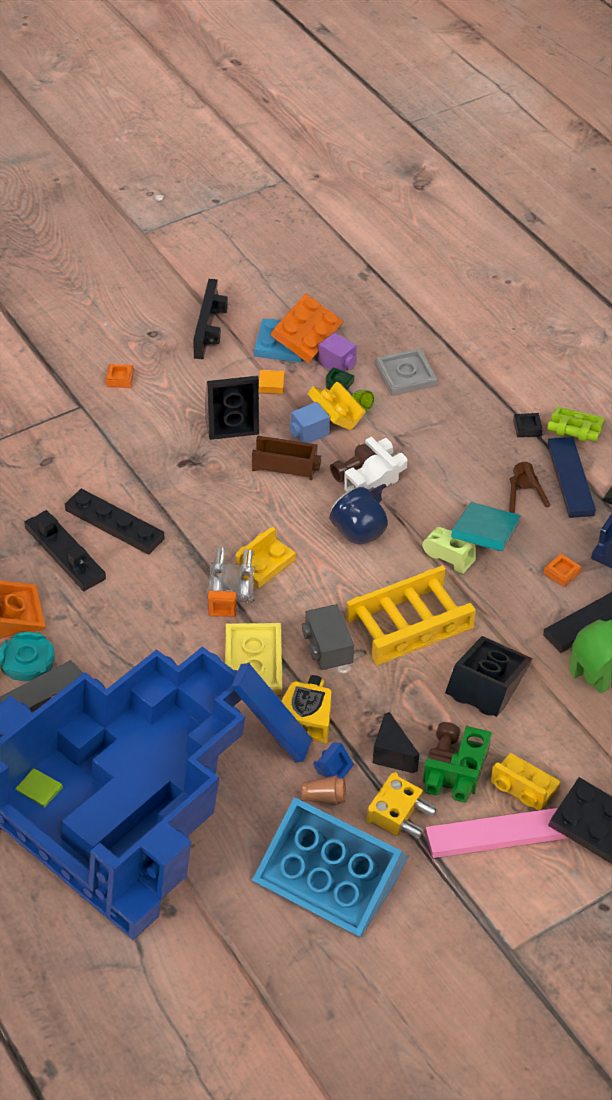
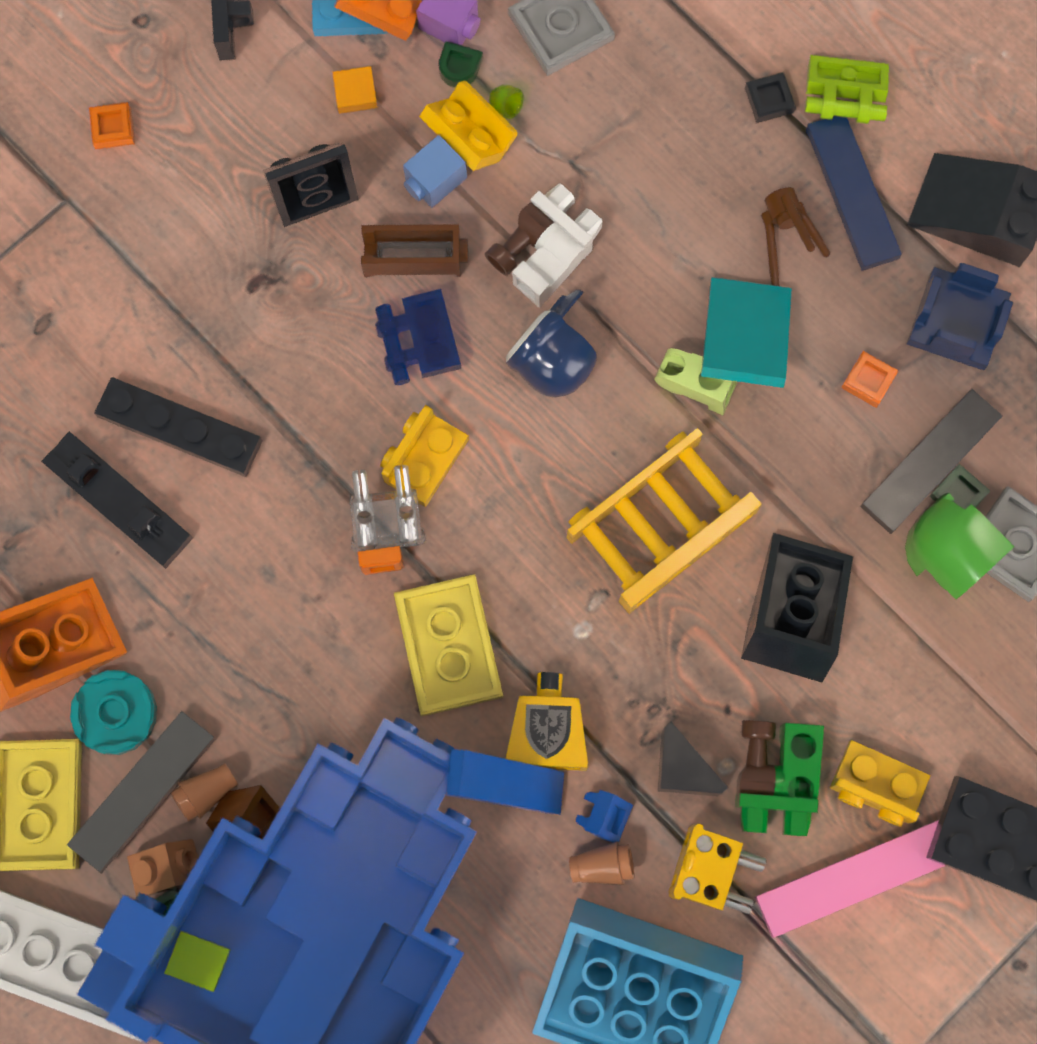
camera: 10 degrees left, 30 degrees up
dark grey brick [302,604,354,670] -> none
none -> clear blue plate [375,289,462,385]

